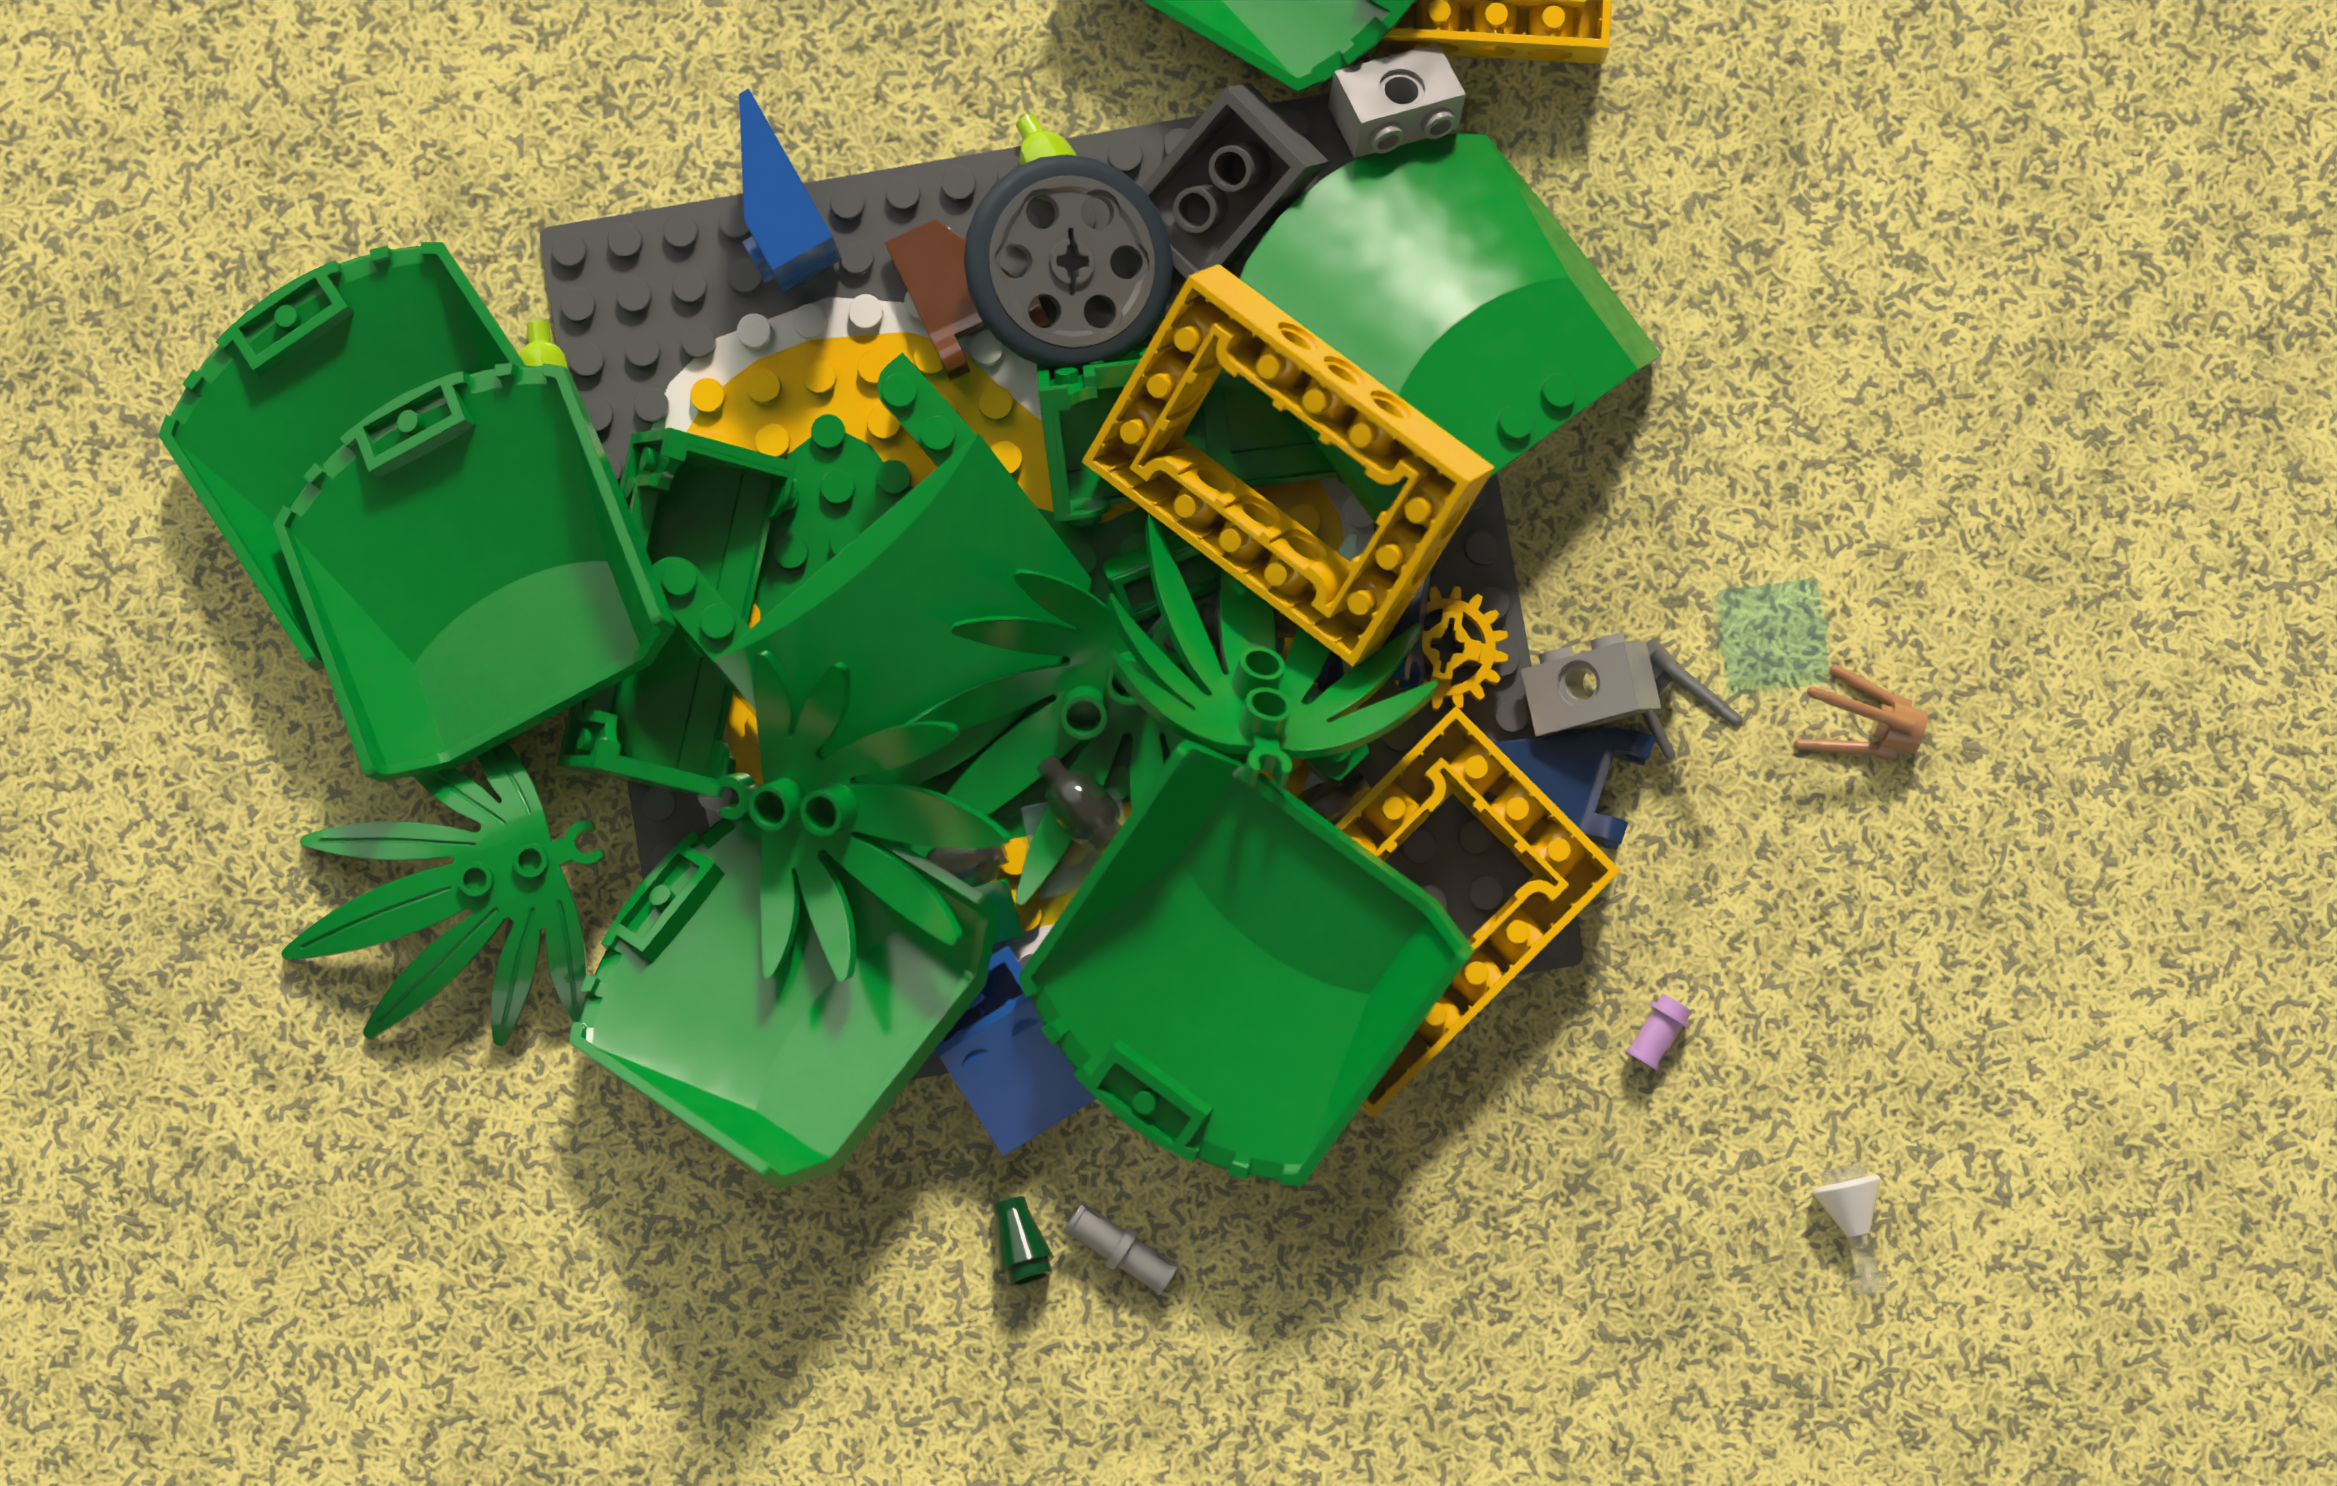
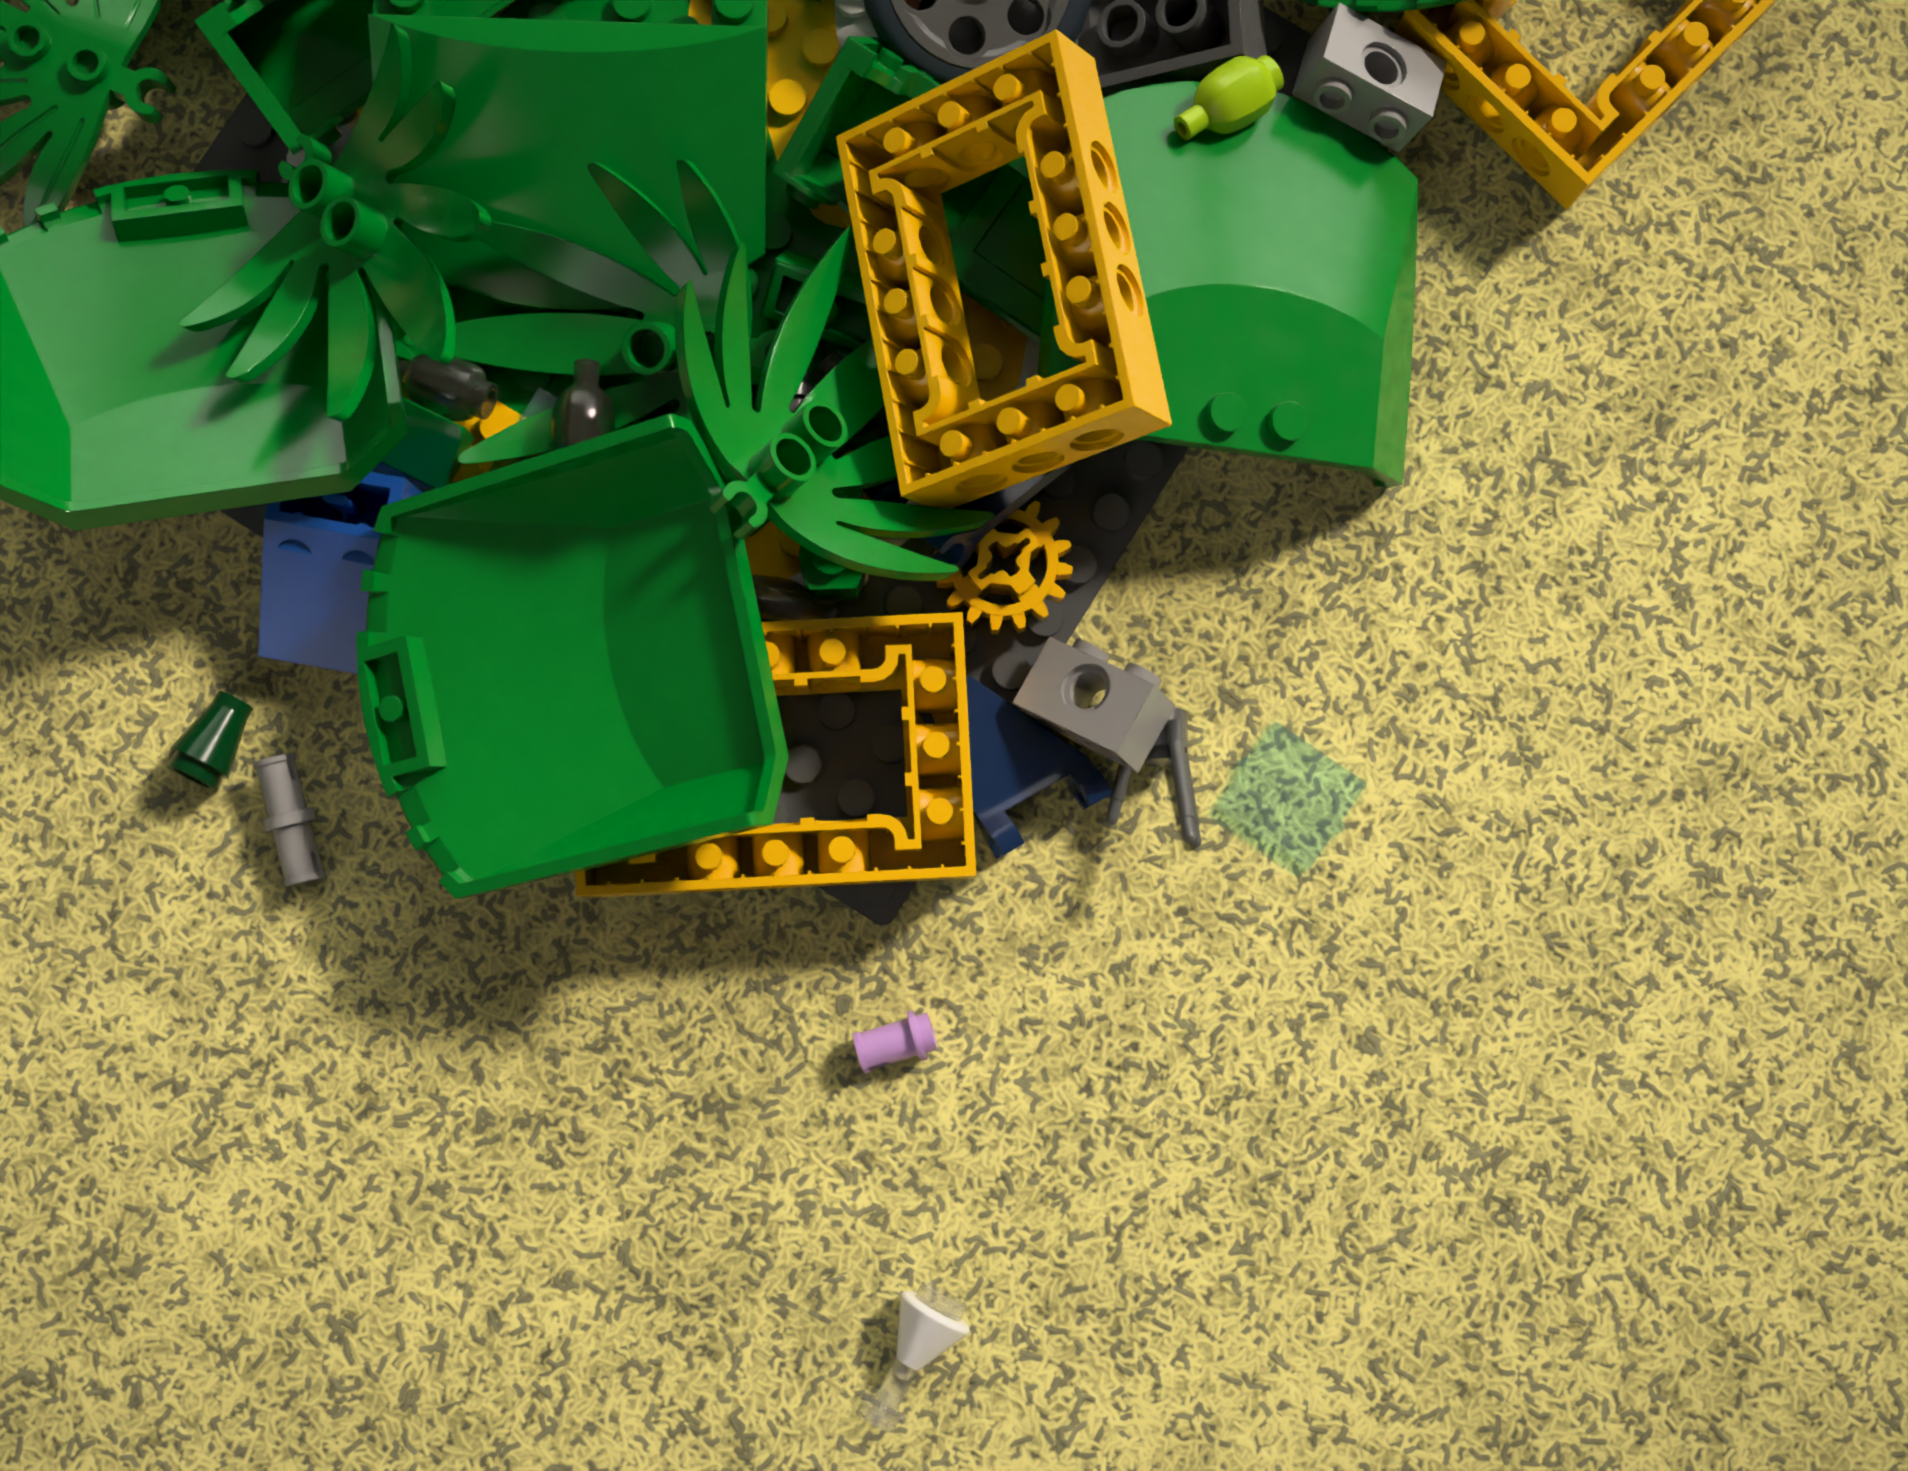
camera: 30 degrees right, 0 degrees up
medium nougat plant [1794,664,1928,761] -> none
none -> lime plant [1174,55,1284,140]

